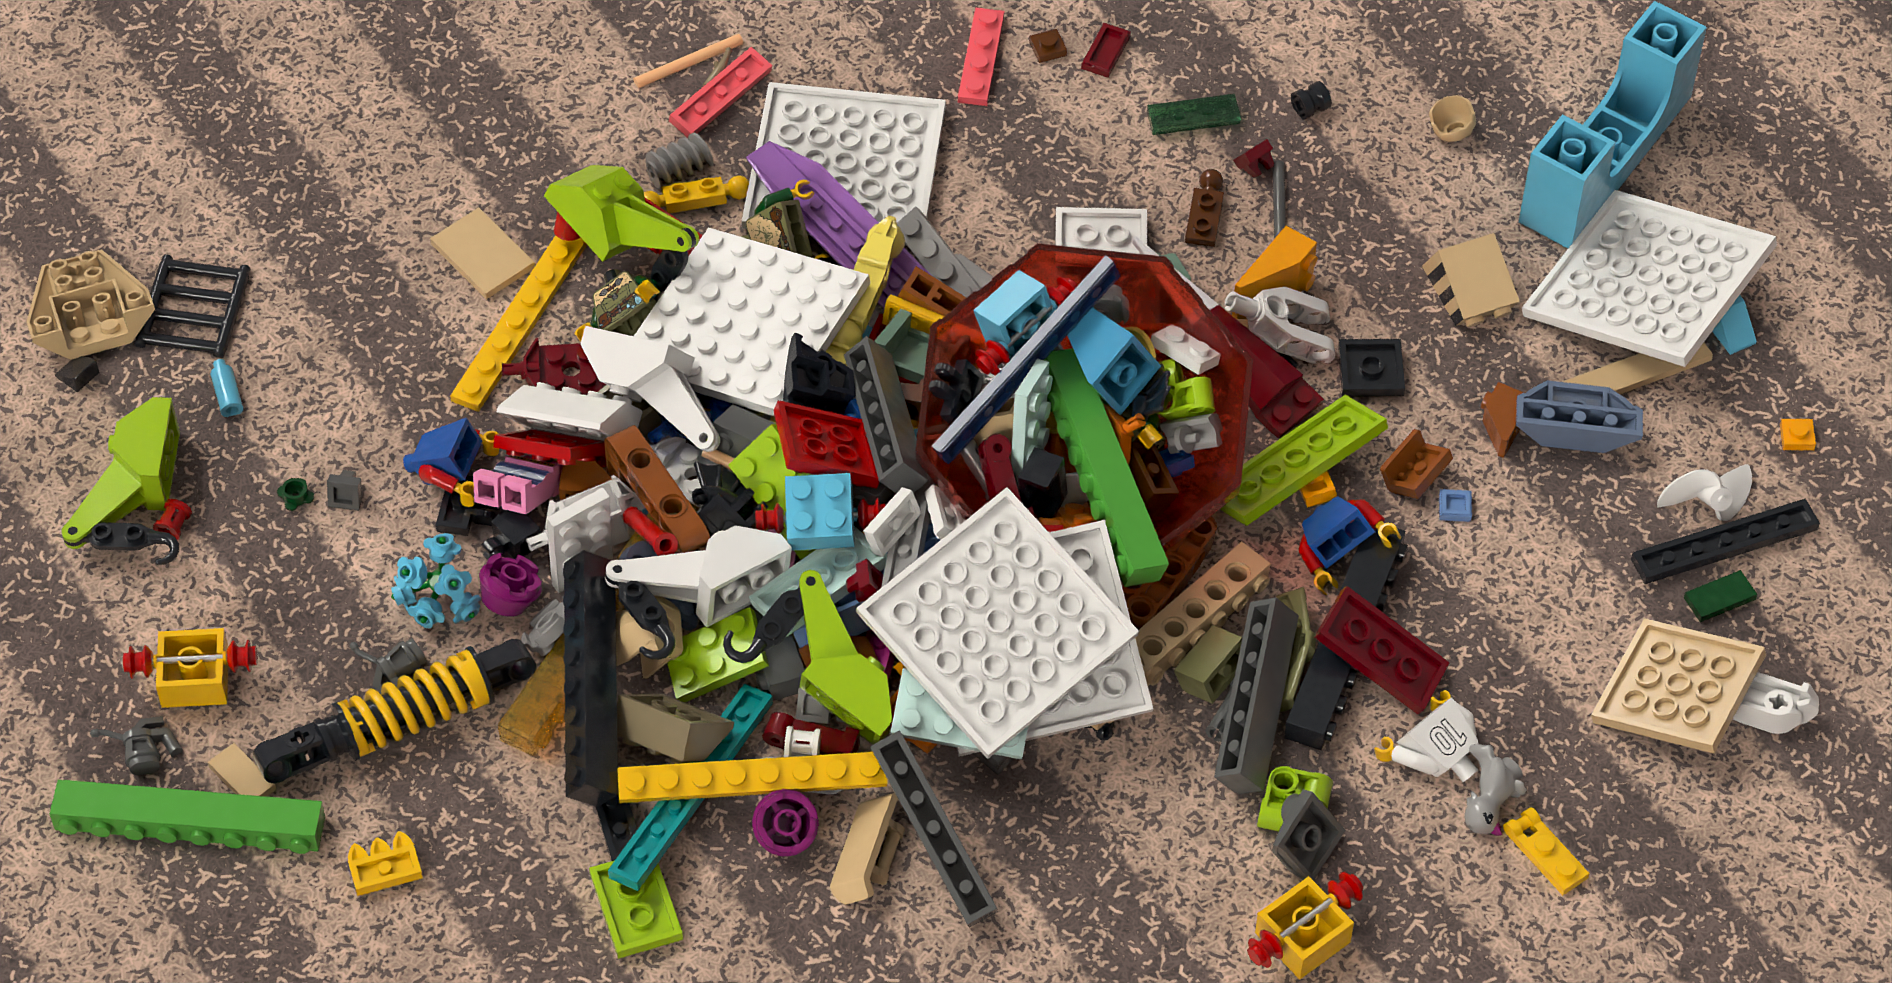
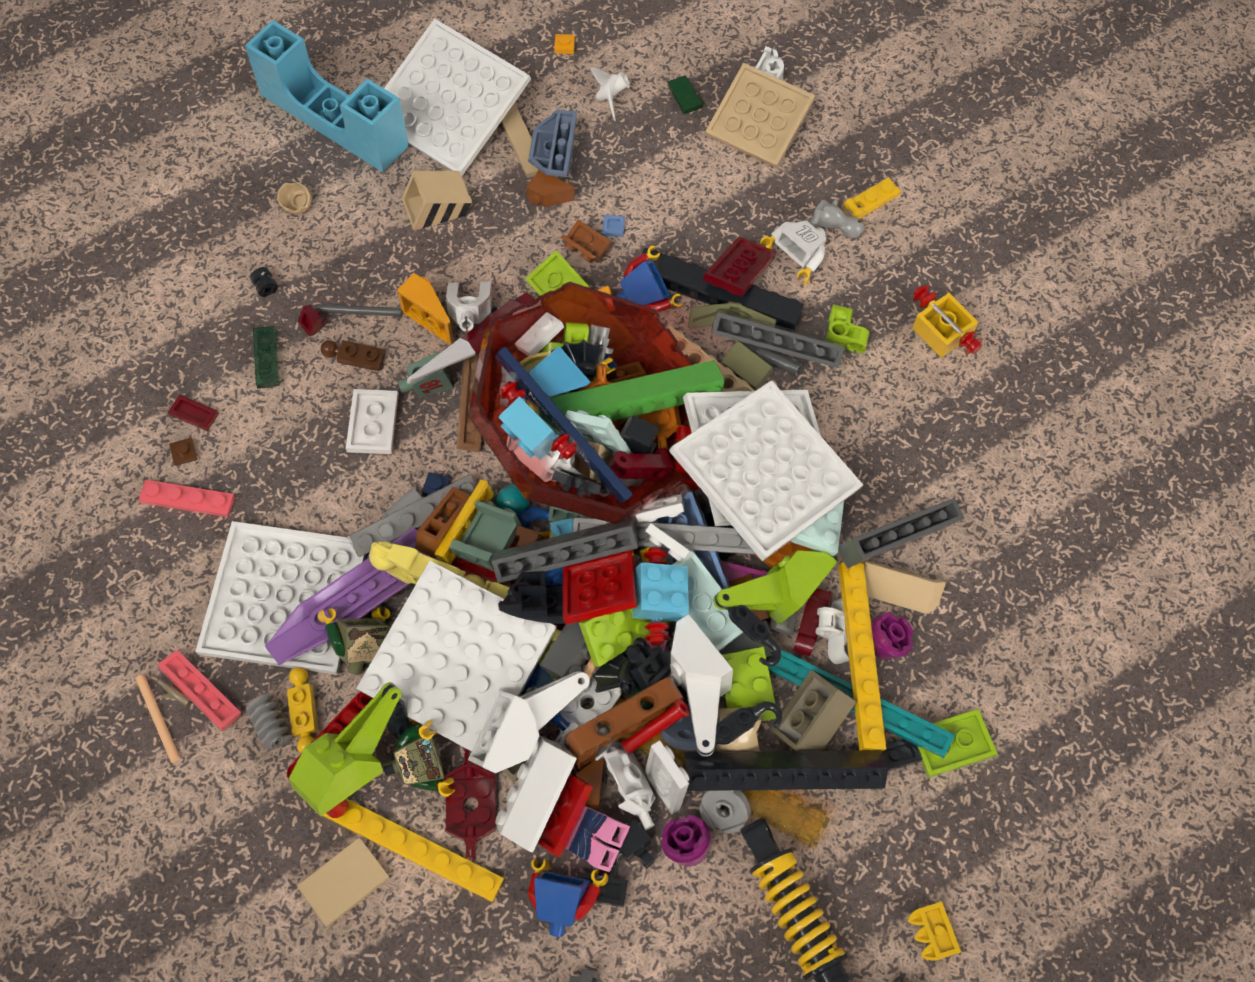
camera: 90 degrees left, 10 degrees up
dark grey piece [350,638,427,694] -> none
medium azure plant [391,533,481,628] -> none
dark red tile [846,559,884,602] -> none
dark grey slope [1272,789,1346,881] -> none
black plate [1338,339,1405,397] -> none
black plate [1631,498,1820,584] -> none

